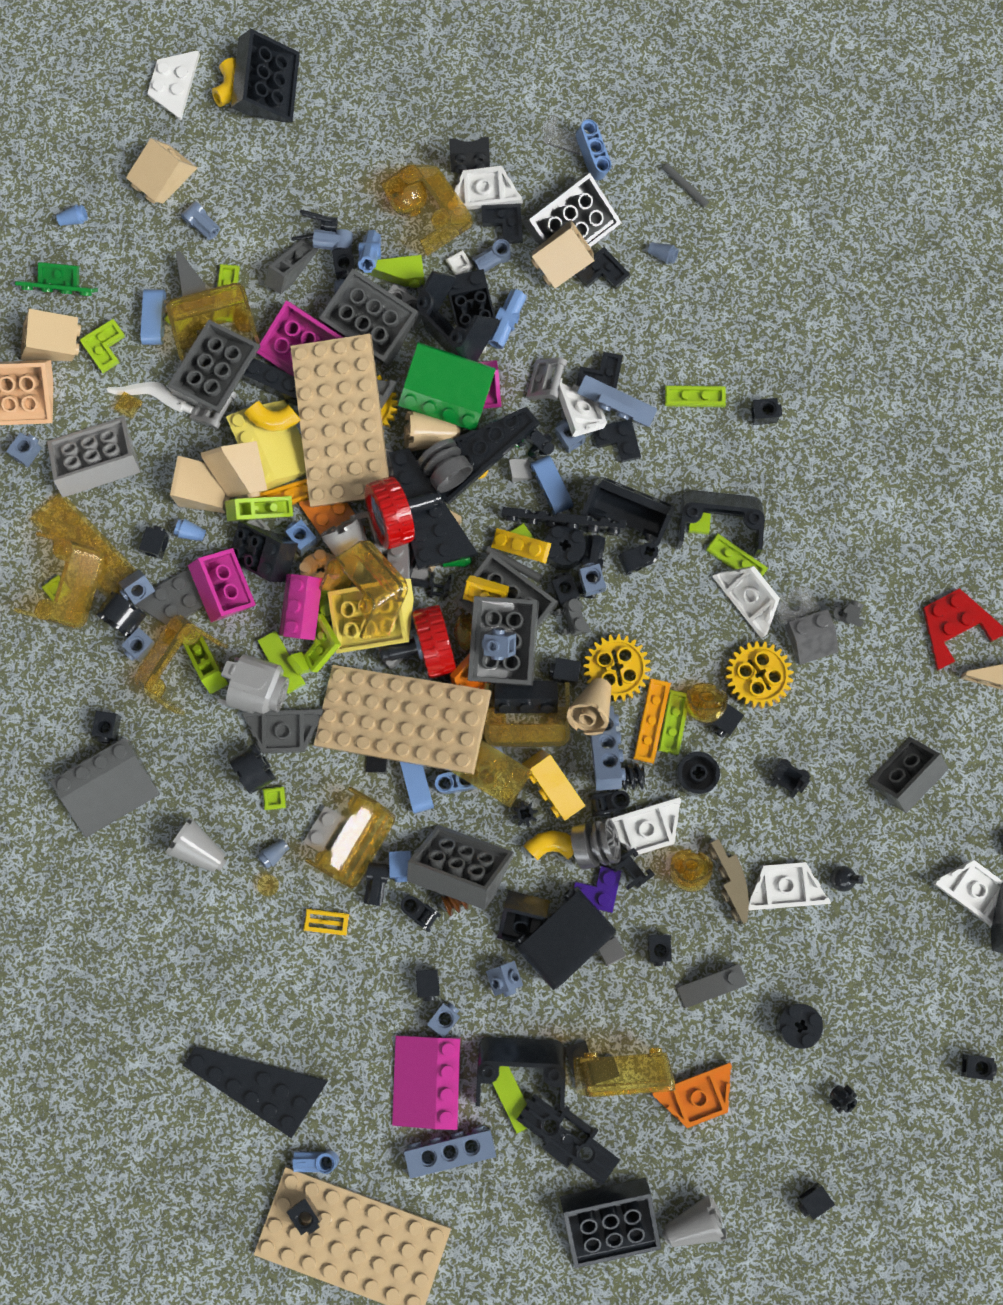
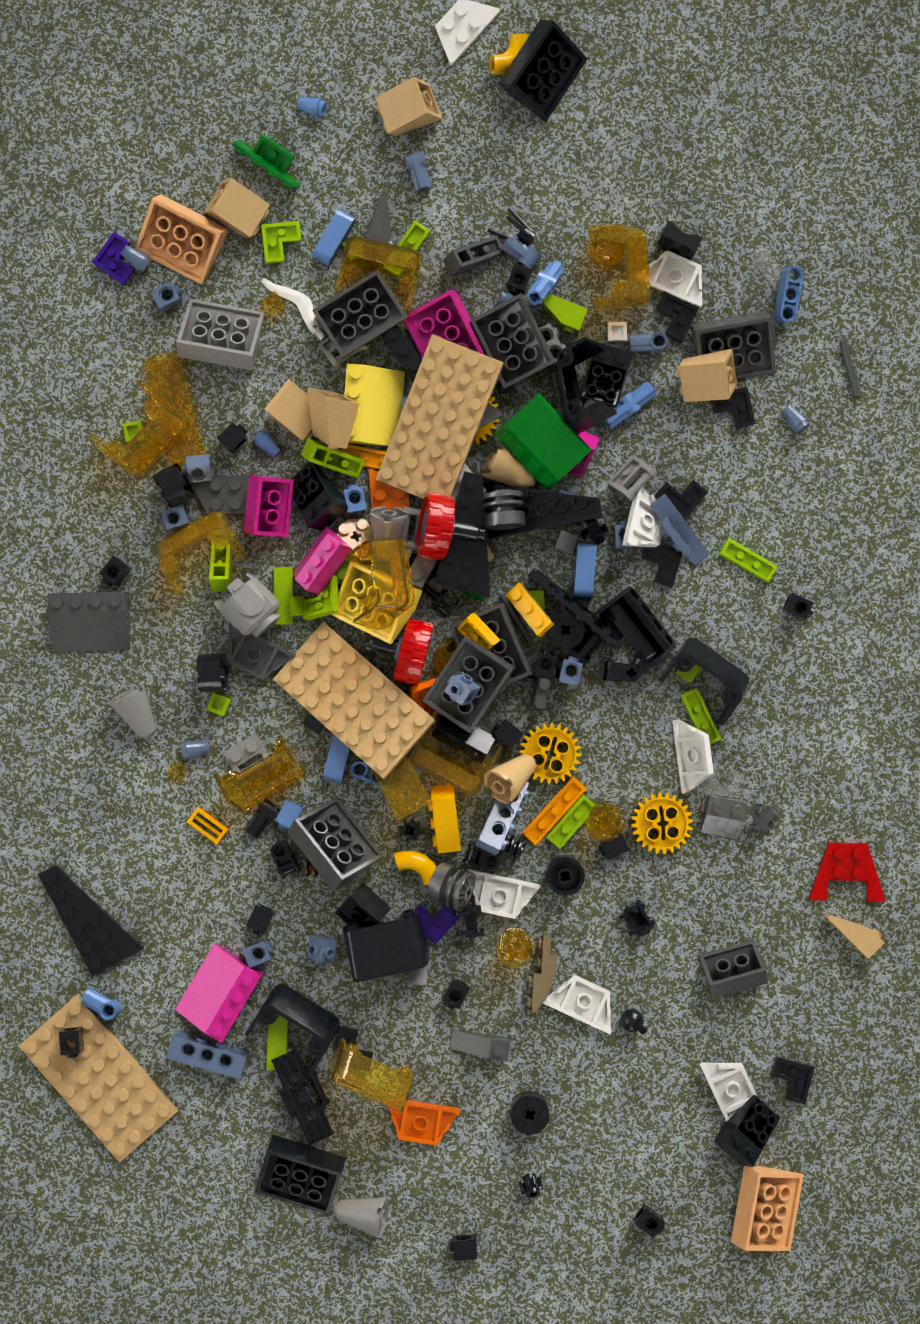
camera: 25 degrees right, 10 degrees up
yellow cylinder [244,401,300,431] -> none

